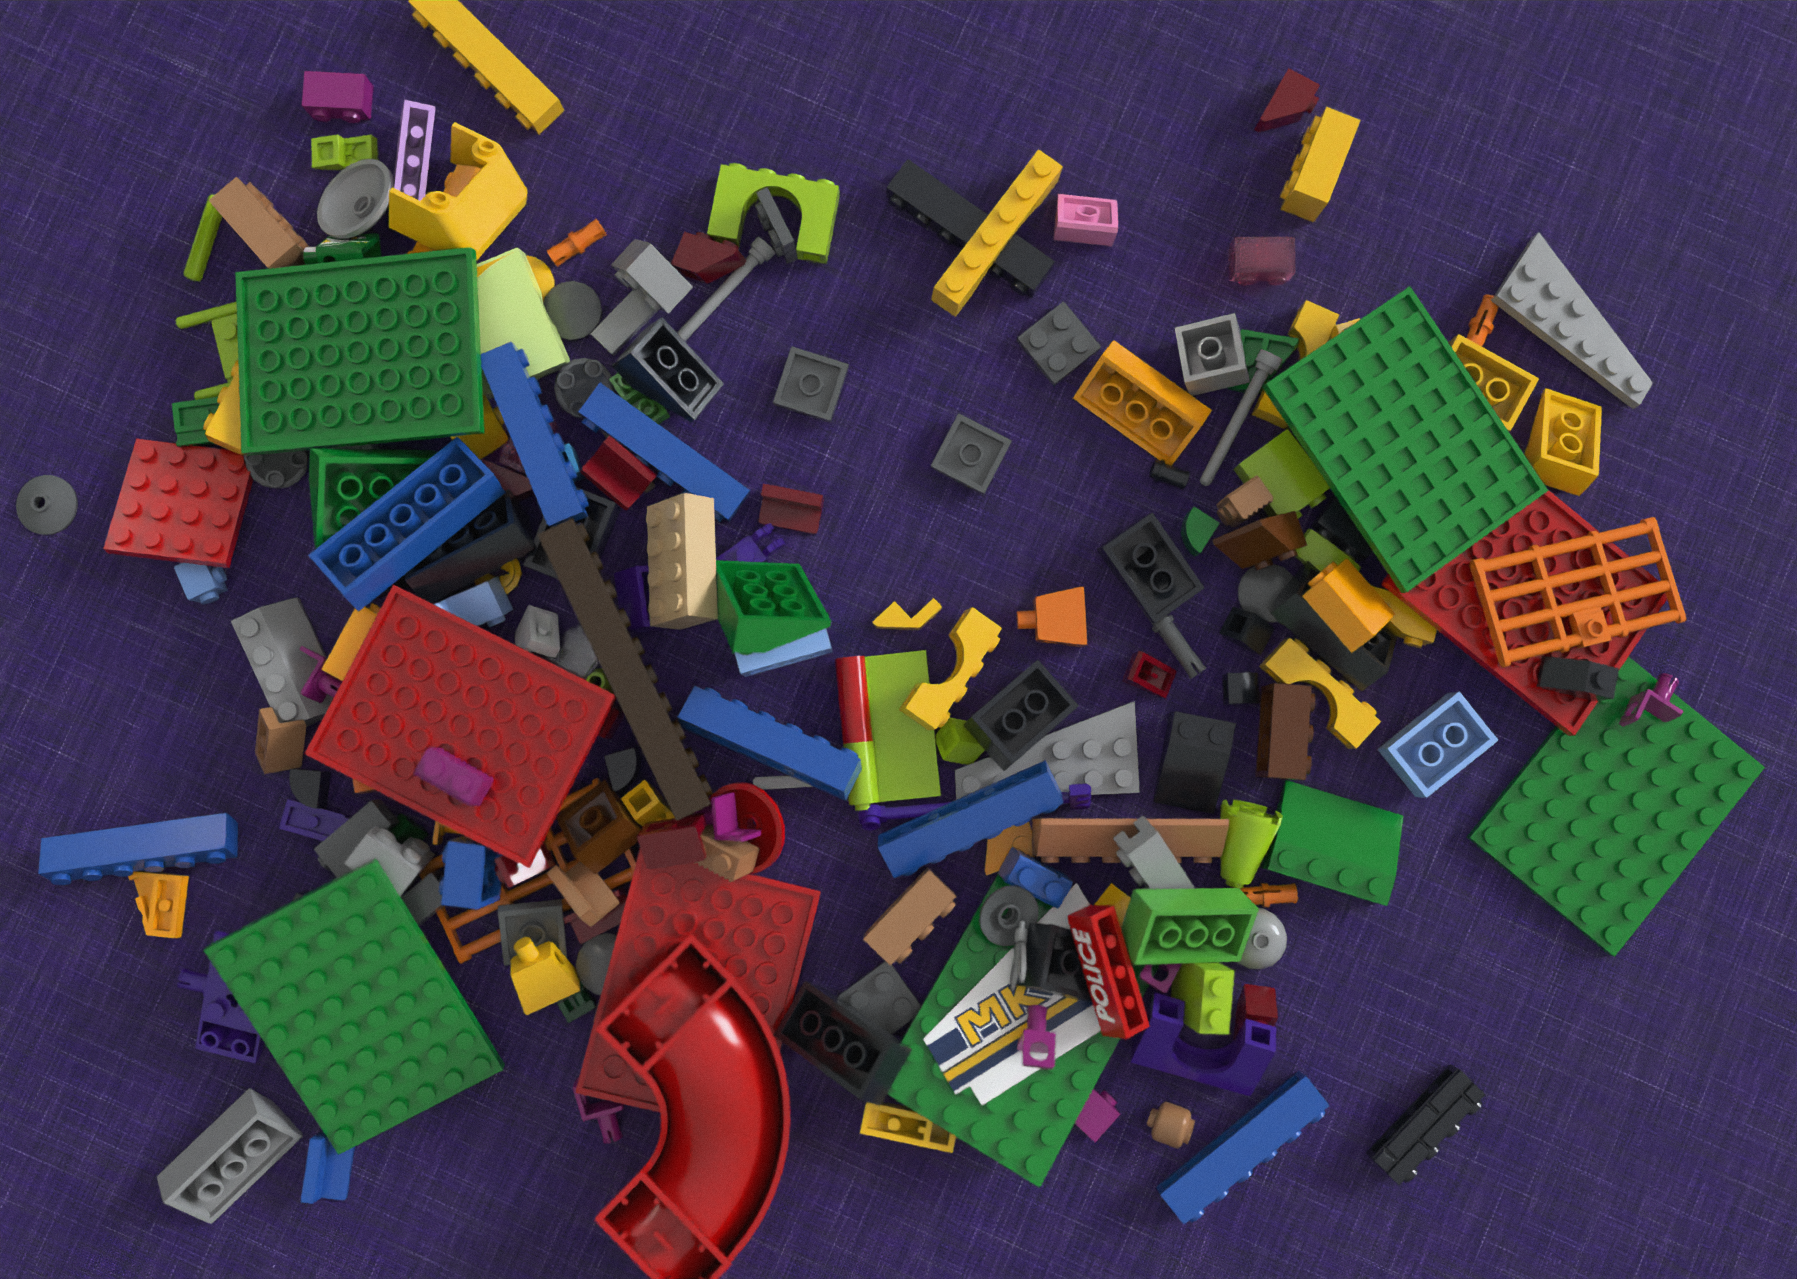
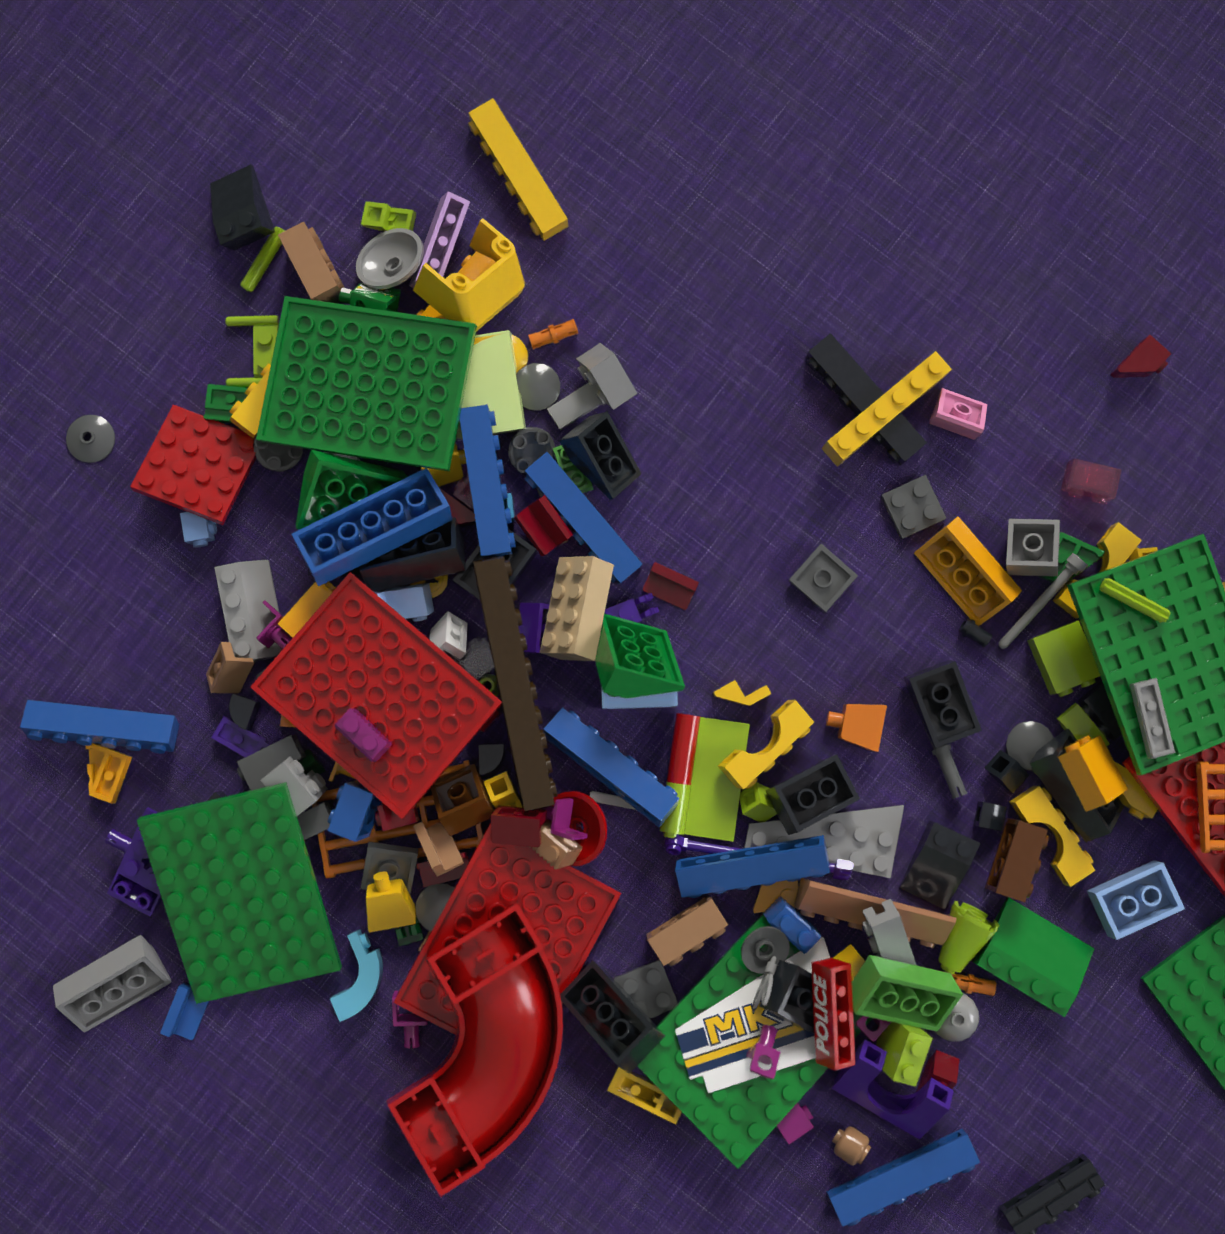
camera: 15 degrees right, 0 degrees up
magenta brick [302,71,373,123] -> none
dark red slope [671,232,746,284] -> none
light grey piece [677,236,775,341] -> none
lime arch [707,163,840,264] -> none
dark grey plate [755,188,798,264] -> none
dark grey plate [773,346,849,423] -> none
dark red slope [1122,651,1177,699] -> none
green brick [1181,507,1220,557] -> none
reddish brown slope [1213,511,1307,571] -> none
medium nougat brick [1216,475,1273,528] -> none
yellow brick [1280,107,1361,222] -> none
none -> black slope [210,164,275,251]
none -> medium azure arch [330,929,383,1022]
none -> lime axle [1100,578,1170,623]
none -> light grey tile [1130,678,1175,759]

